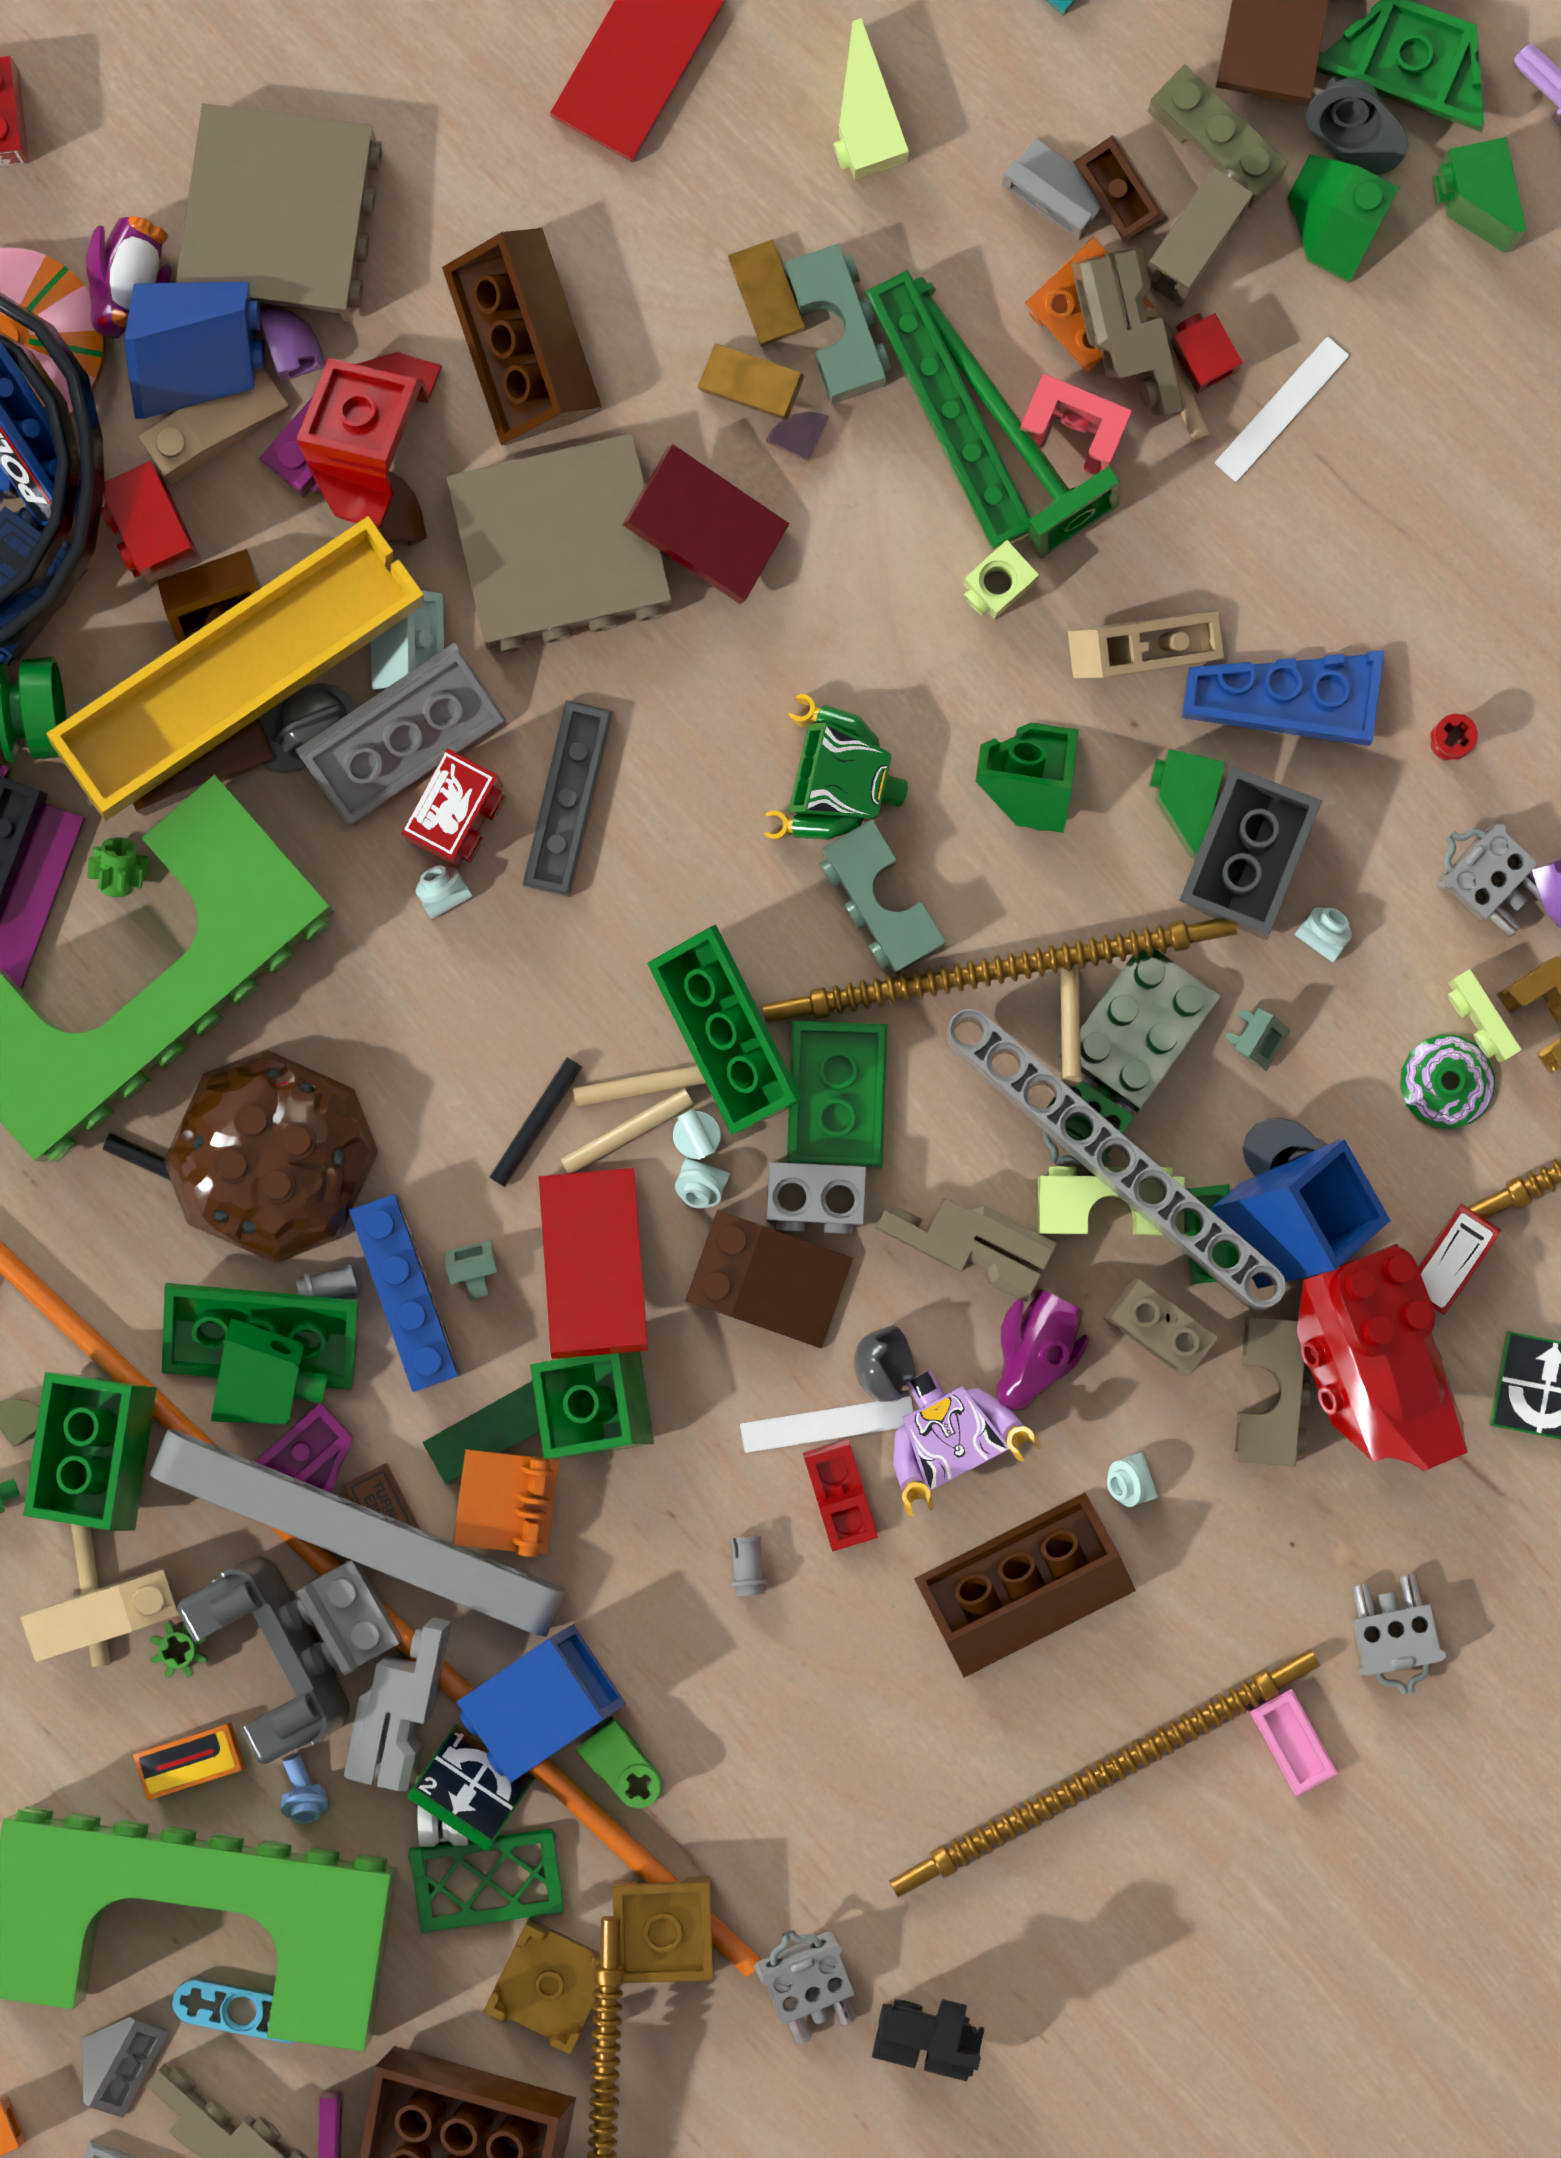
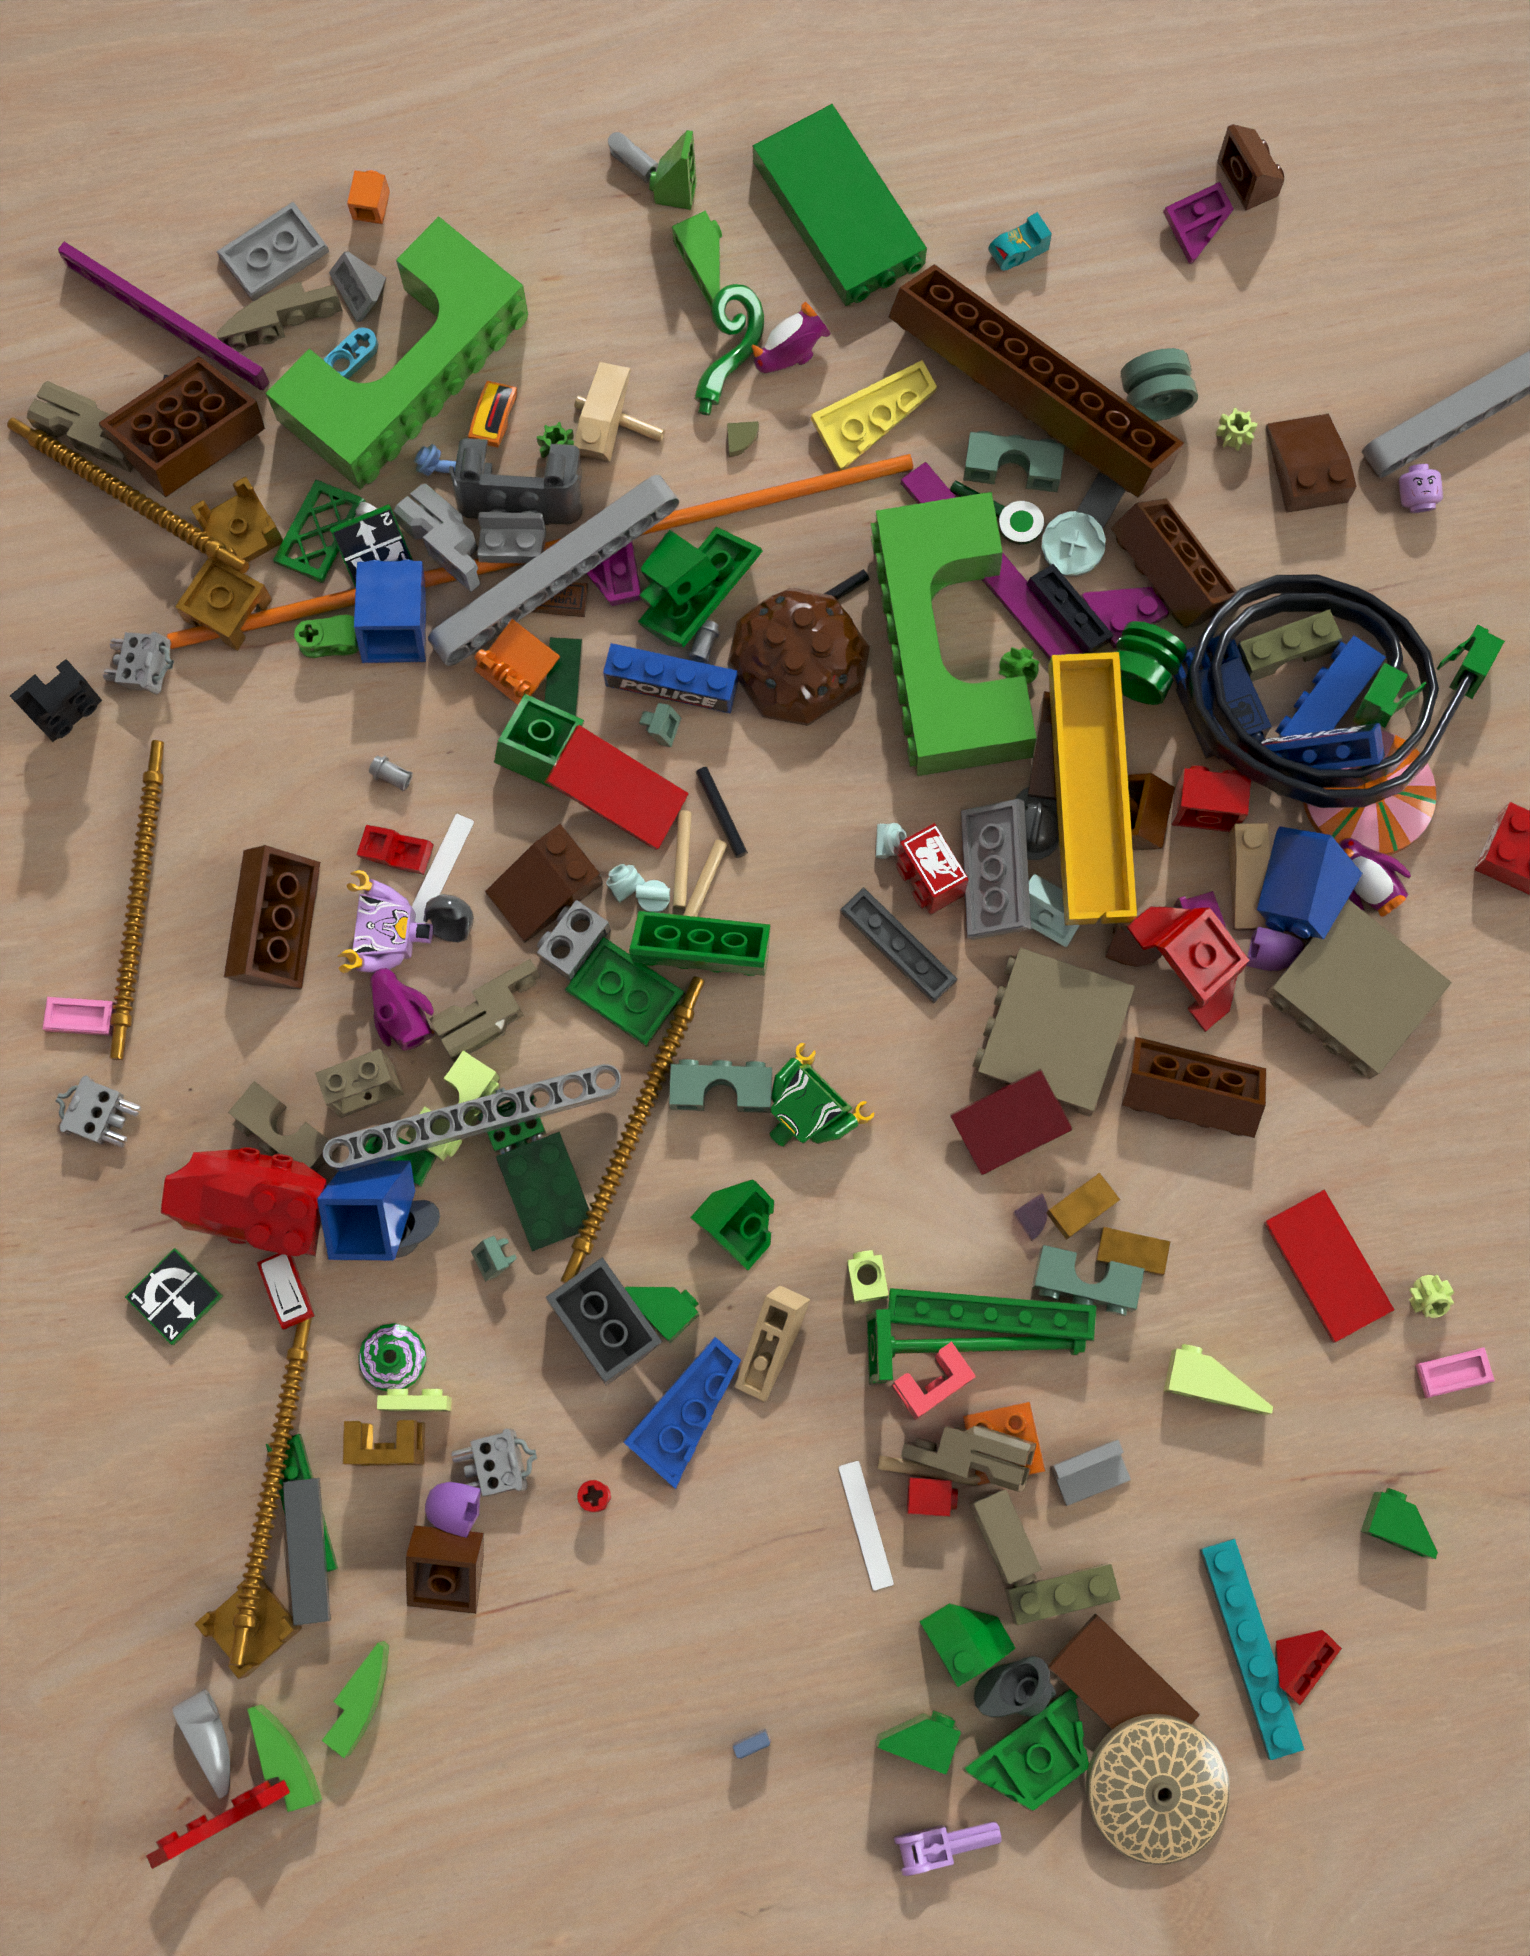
camera: 125 degrees right, 10 degrees down
green brick [23,1372,157,1531] -> none
tan bar [1060,964,1082,1087] -> none
reddish brown slope [1073,135,1167,242] -> none
light aqua plate [1107,1452,1158,1507] -> none
light aqua plate [1294,907,1352,963] -> none

